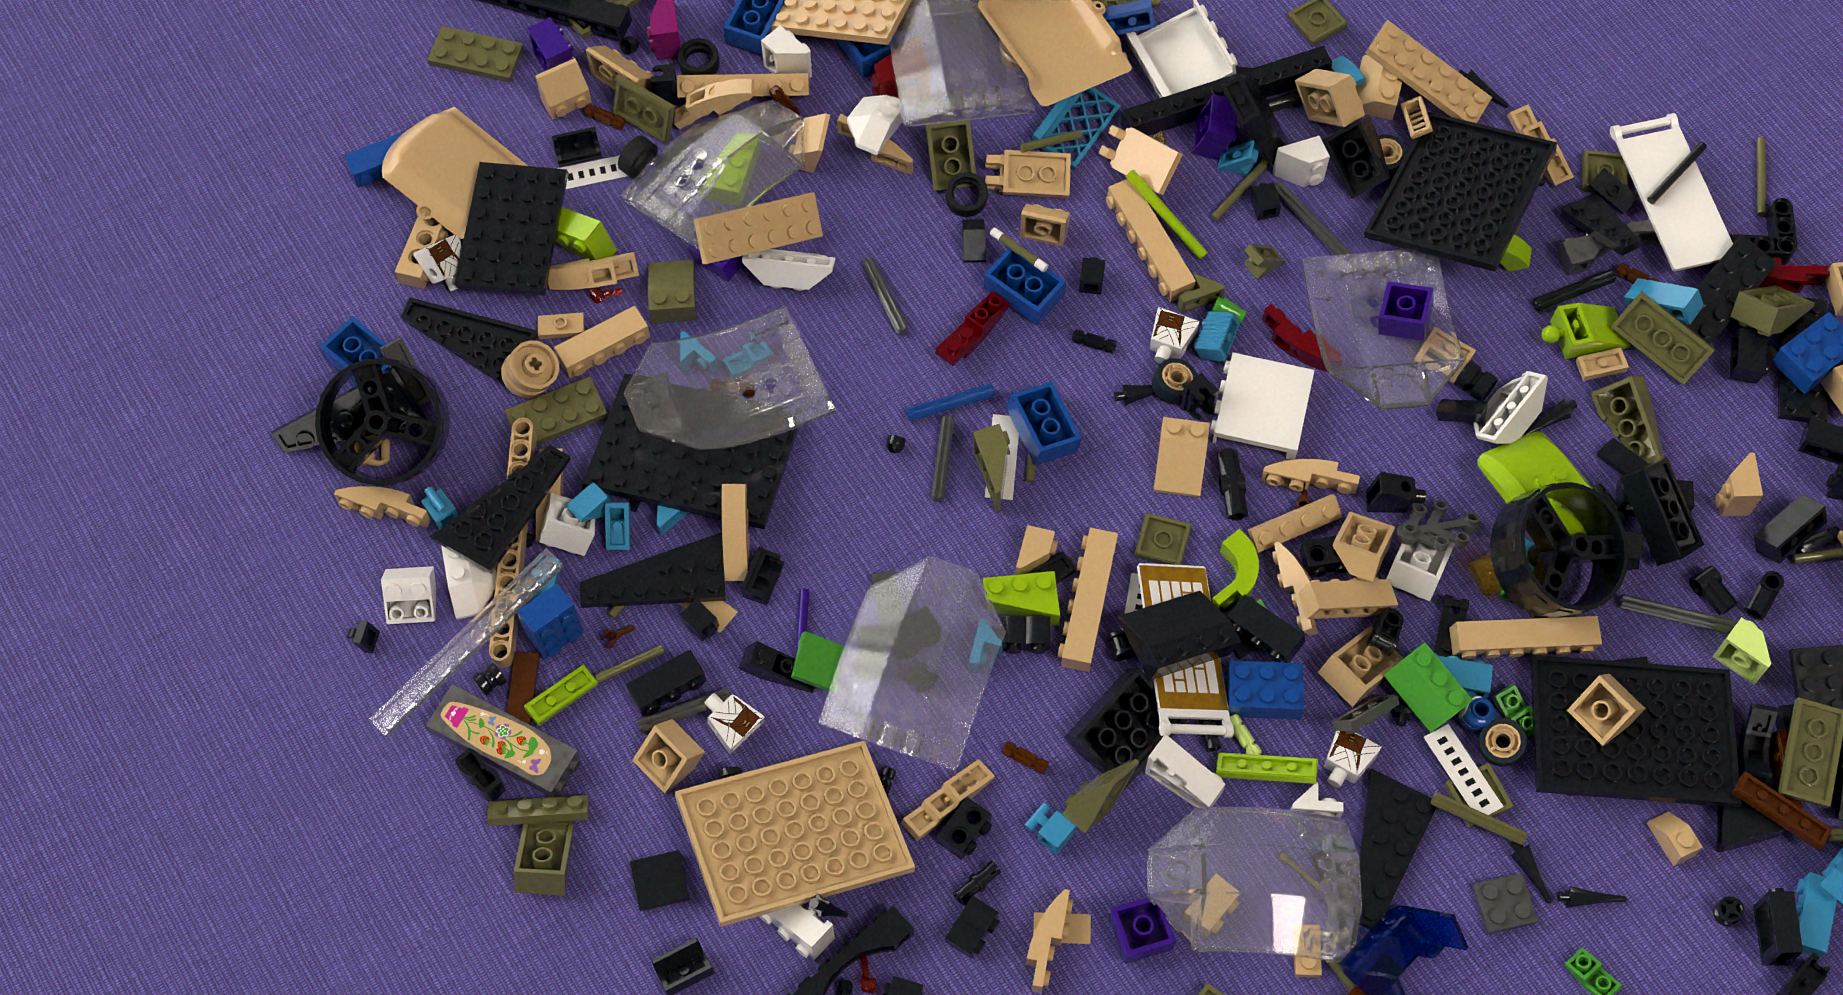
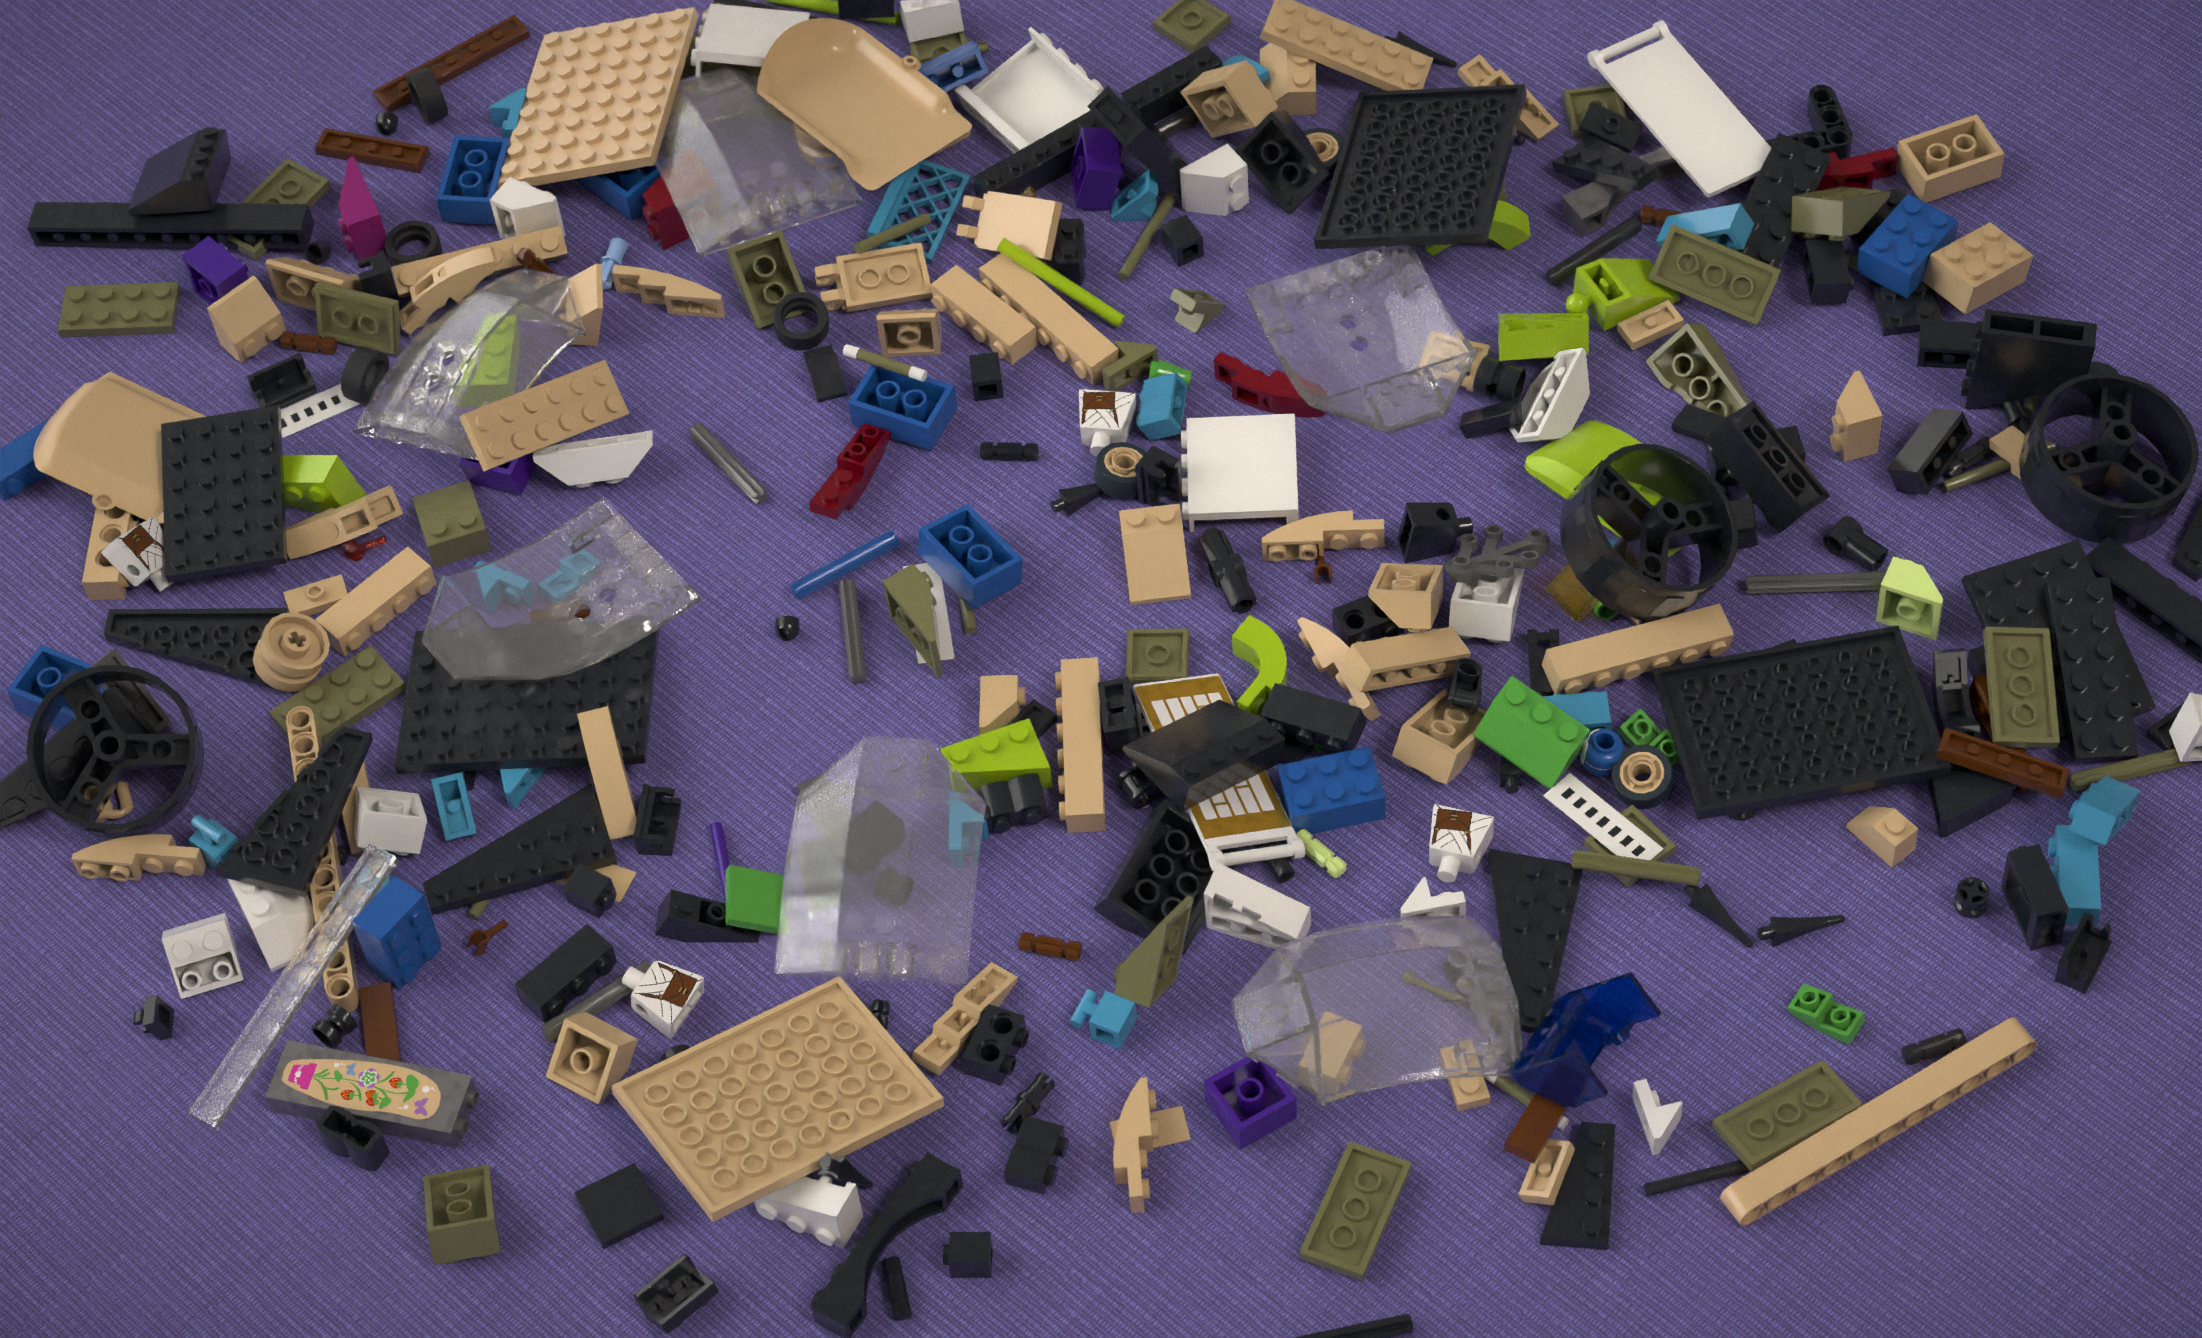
camera: 10 degrees left, 10 degrees down
olive plate [487,795,589,826] -> none
lime tile [524,664,598,727] -> none
dark azure slope [566,483,612,522] -> none
olive bar [594,645,665,684] -> none
white wedge [847,95,909,155] -> none
clear red hand [861,957,876,993] -> none
lime tile [1216,752,1318,784] -> none
tan plate [1248,494,1342,553] -> none
dark grey axle [1274,181,1352,262] -> none
dark grey plate [1332,695,1399,734] -> none
dark purple brick [1378,281,1434,341] -> none
tan slope [1400,96,1433,139] -> none
dark grey plate [1472,873,1538,935] -> none
black piece [1524,399,1577,435] -> none
tan slope [1567,674,1646,746] -> none
black bar [1647,142,1707,204] -> none
black piece [1744,571,1784,620] -> none
olive bar [1756,137,1766,217] -> none
none -> light blue axle [600,238,628,290]
none -> tan brick [931,265,1038,365]
none -> black brick [1055,218,1087,286]
none -> black brick [1098,677,1141,754]
none -> lime wedge [1498,313,1589,361]

